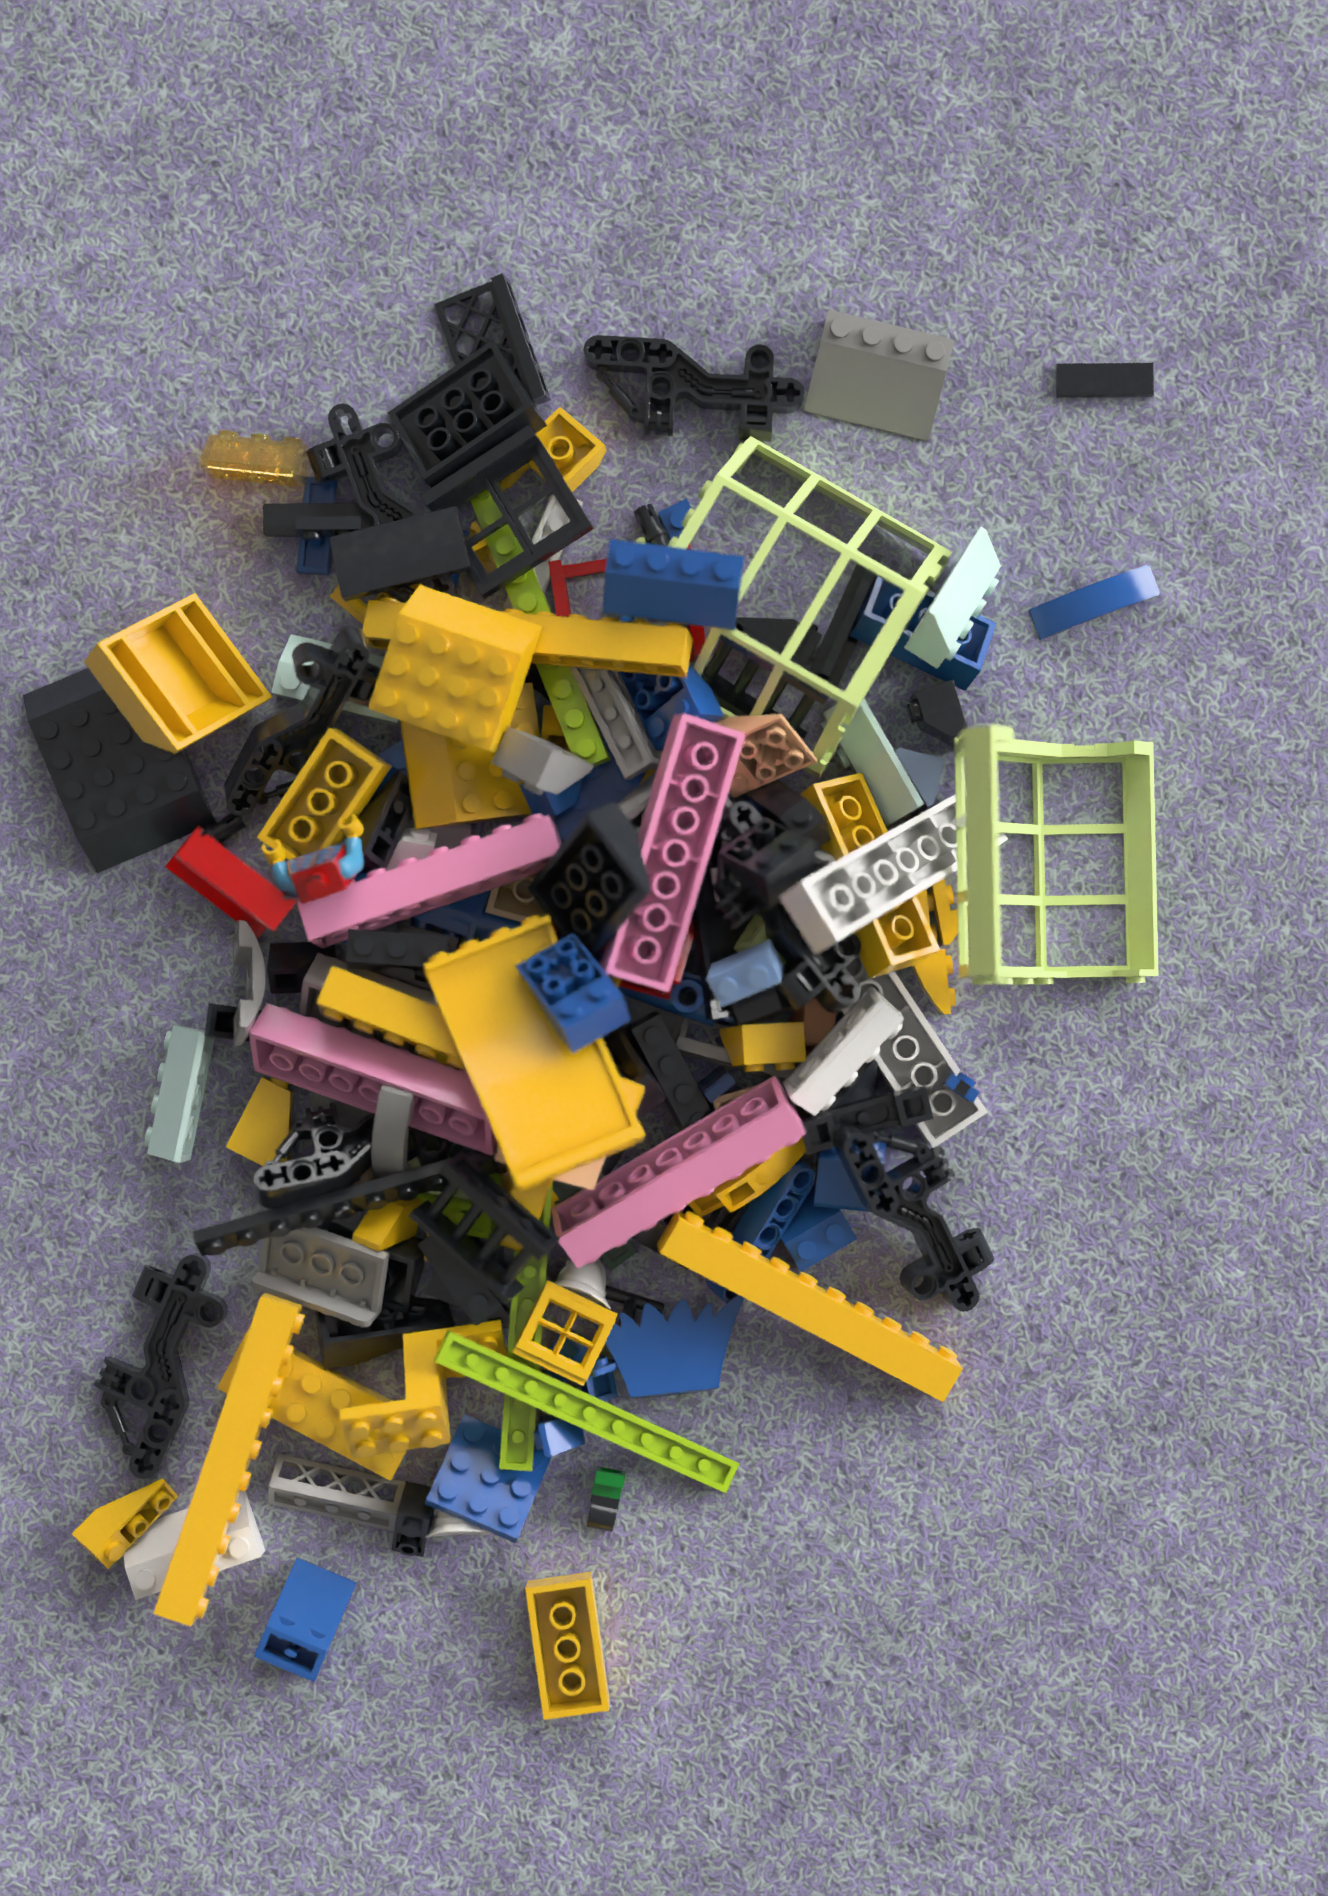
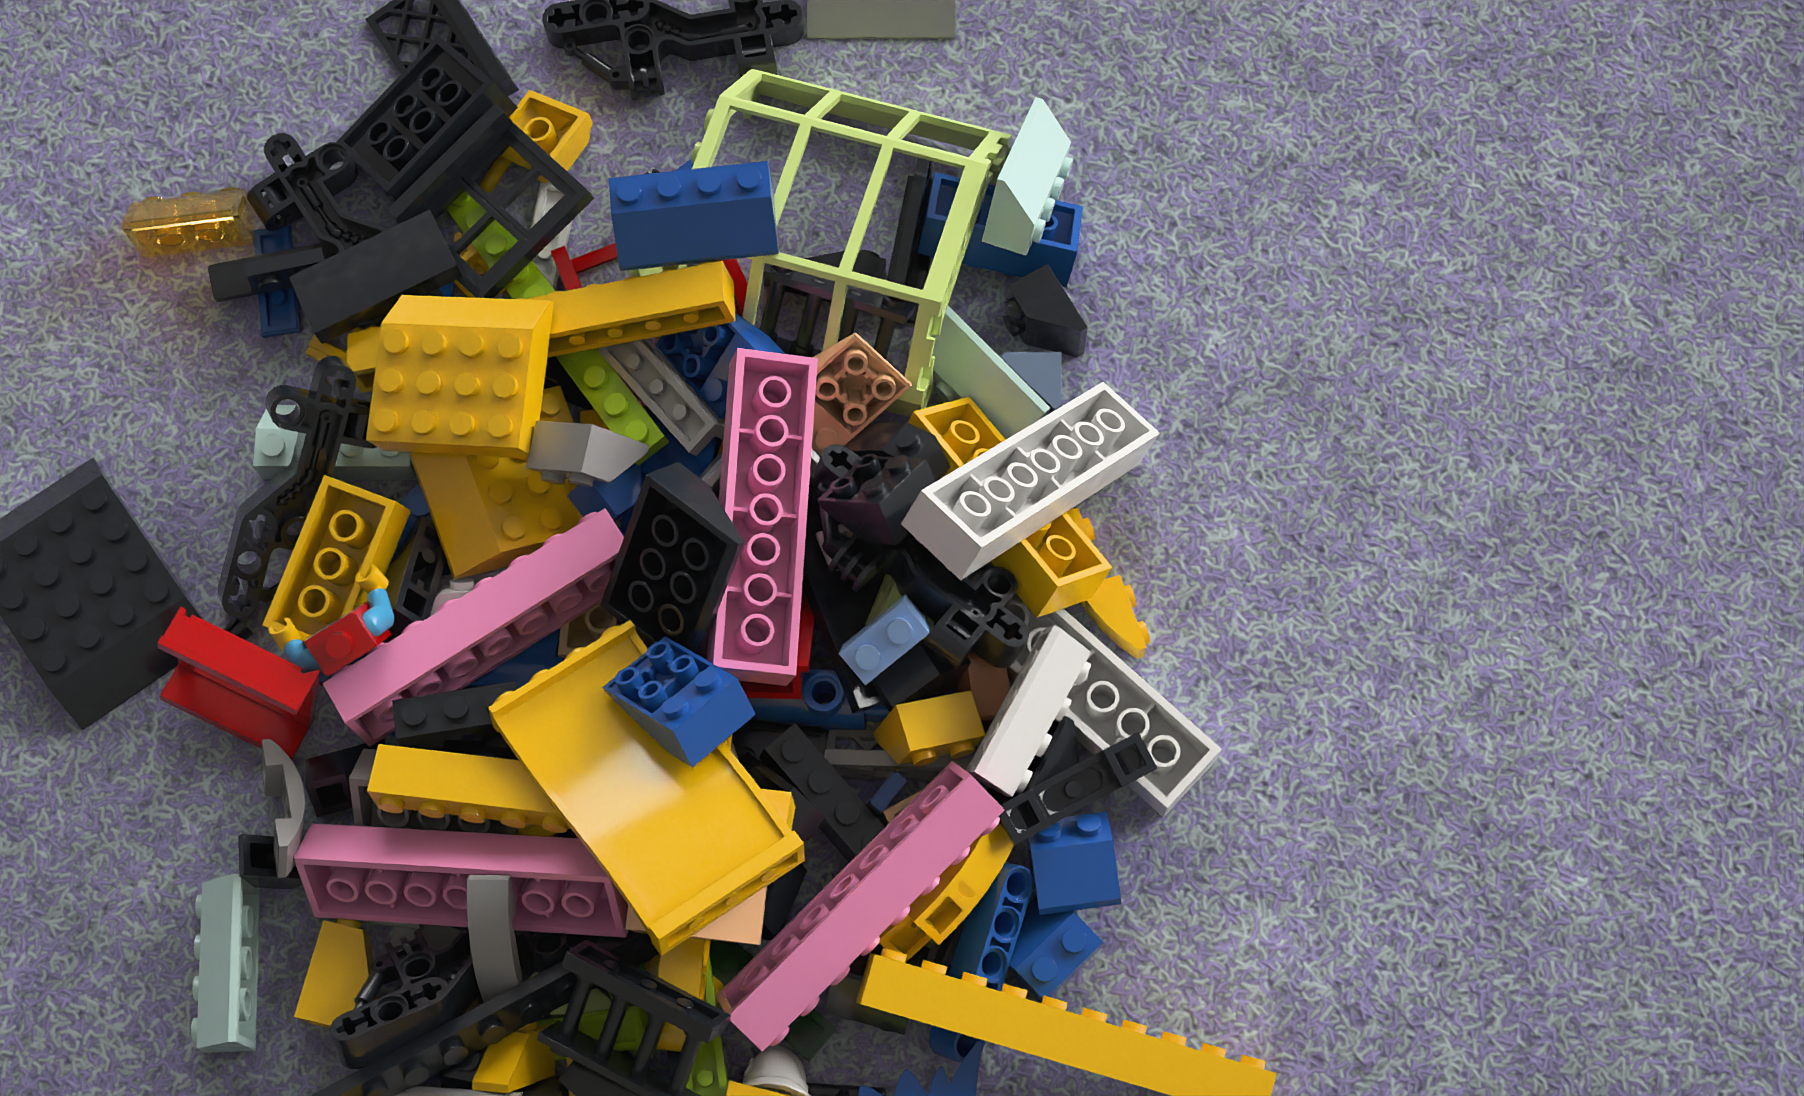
camera: 10 degrees left, 15 degrees down
yellow slope [84,593,272,753] -> none
black beam [833,1125,994,1312] -> none
yellow slope [930,879,958,946] -> none
blue plate [942,1072,980,1103] -> none
yellowish green window [954,725,1158,985] -> none
blue slope [1029,565,1161,640] -> none

